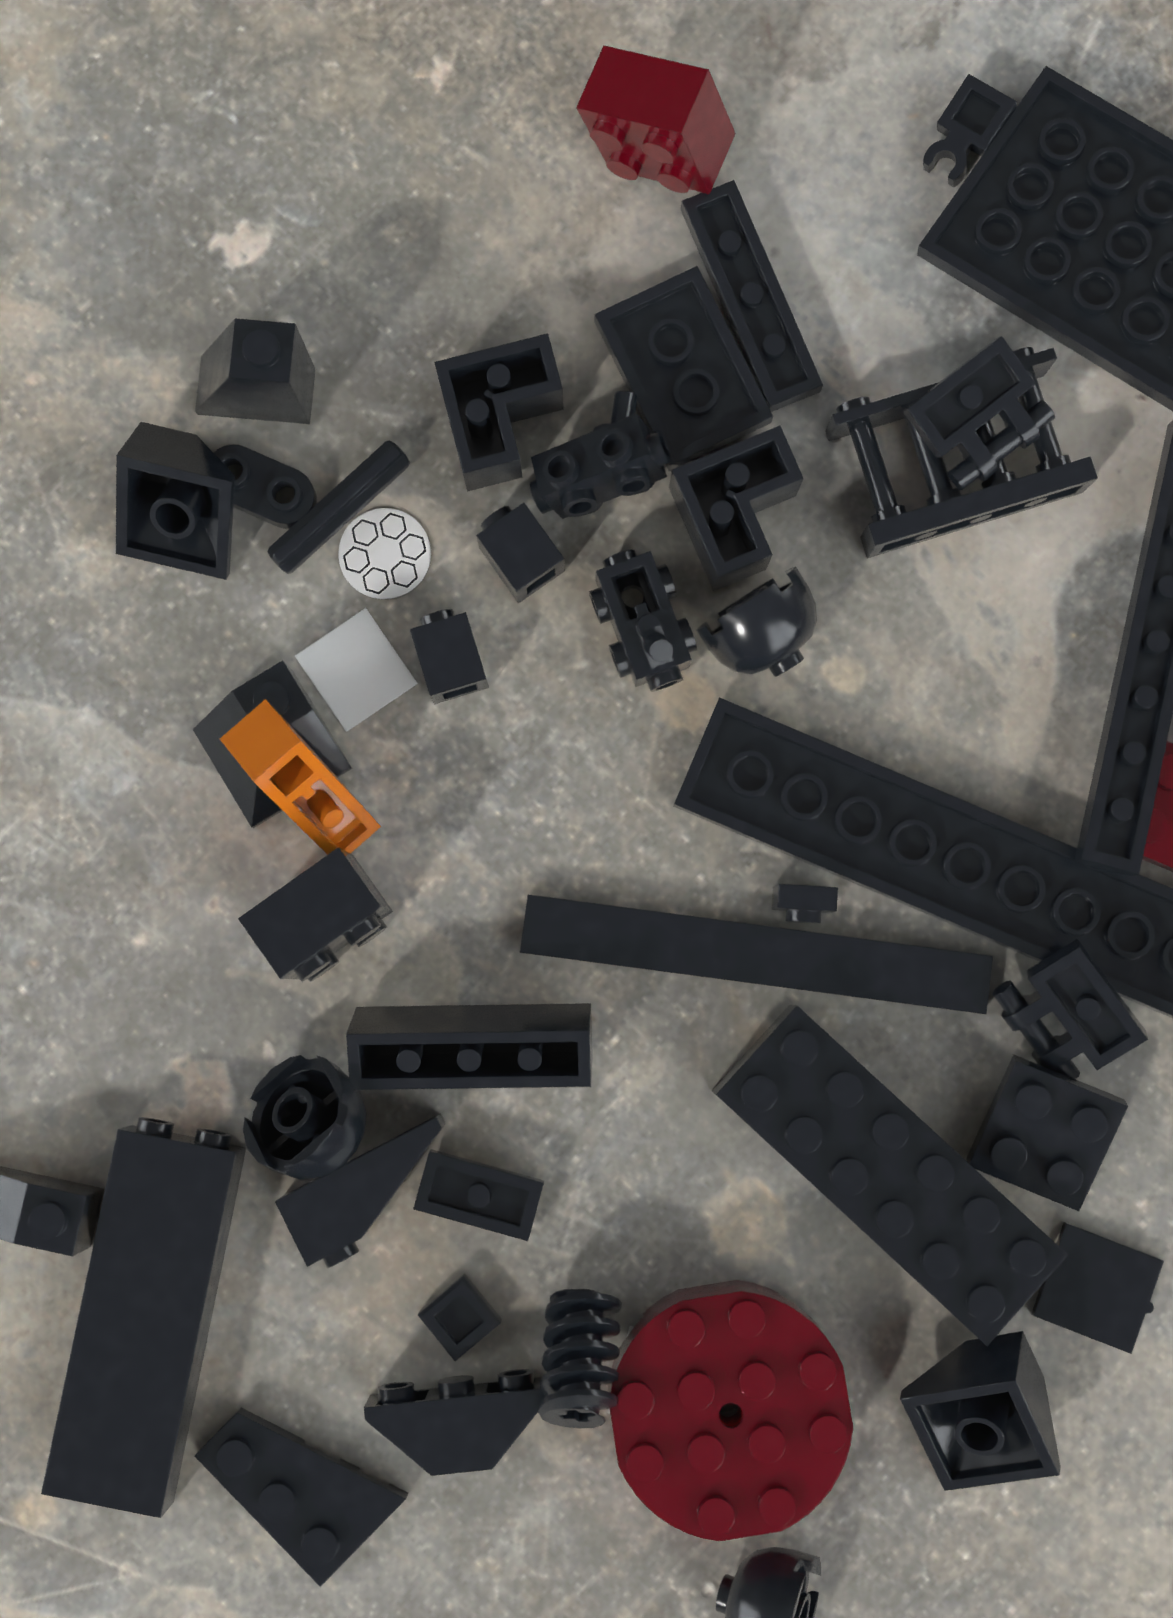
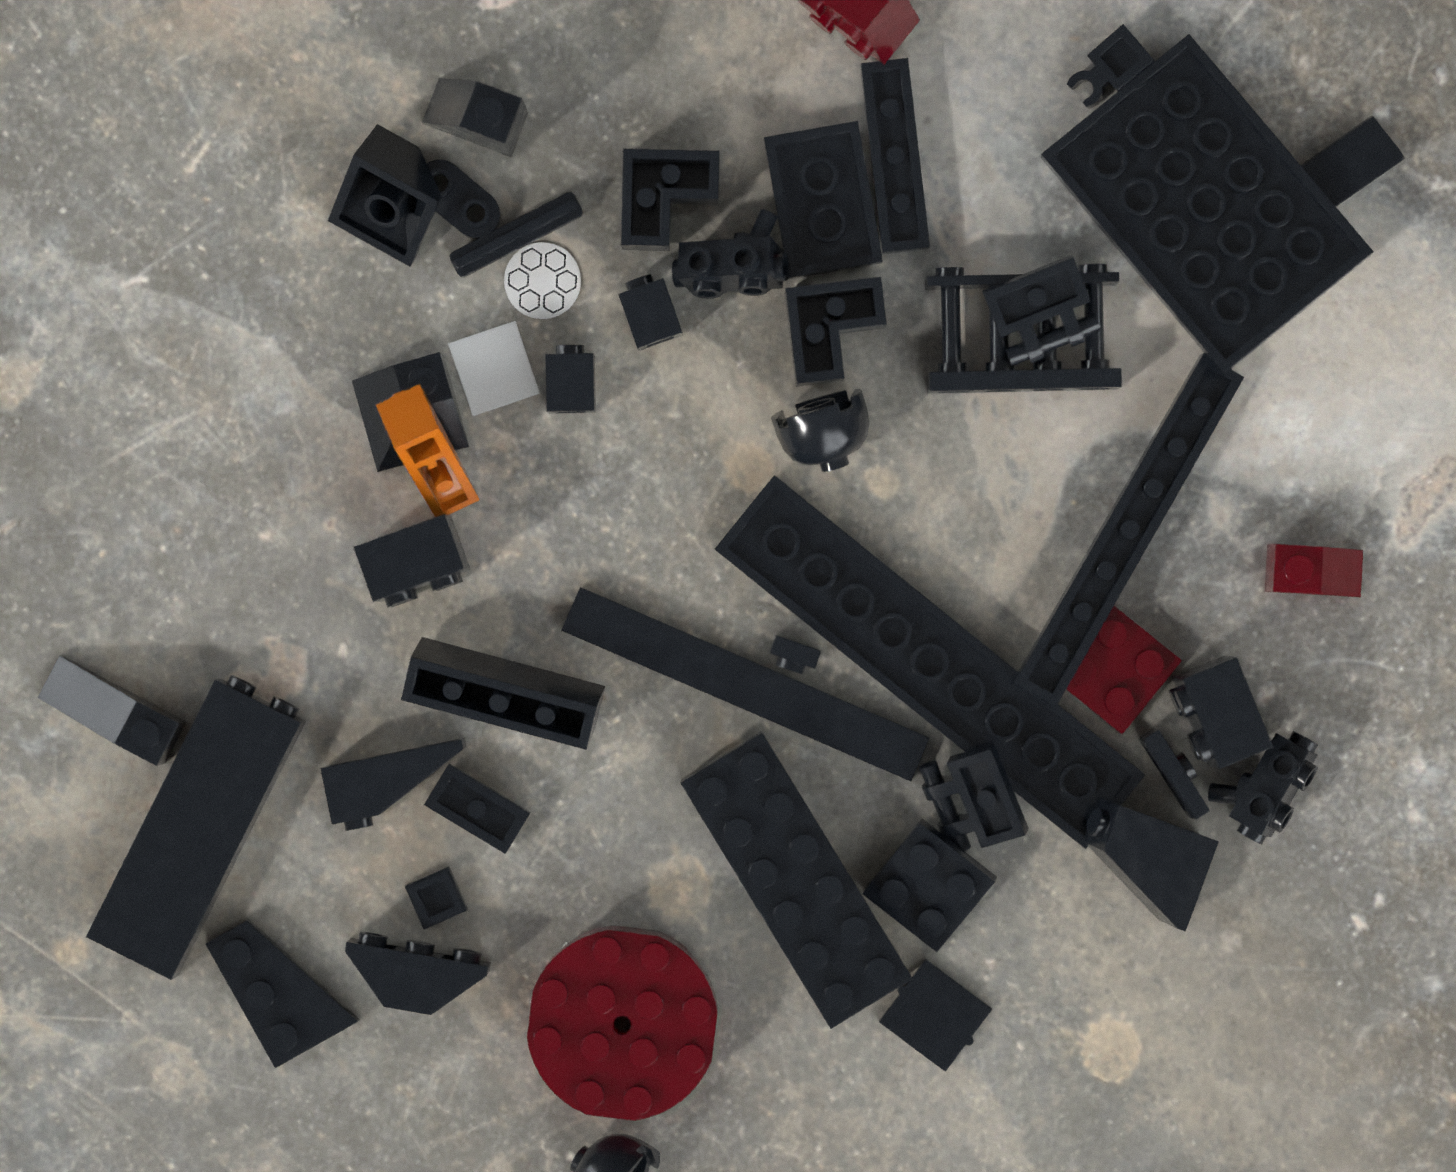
camera: 15 degrees right, 5 degrees up
black cylinder [243,1055,367,1180] -> none
black piece [538,1289,622,1429] -> none
black brick [589,549,697,692] -> none
black slope [900,1331,1061,1491] -> none

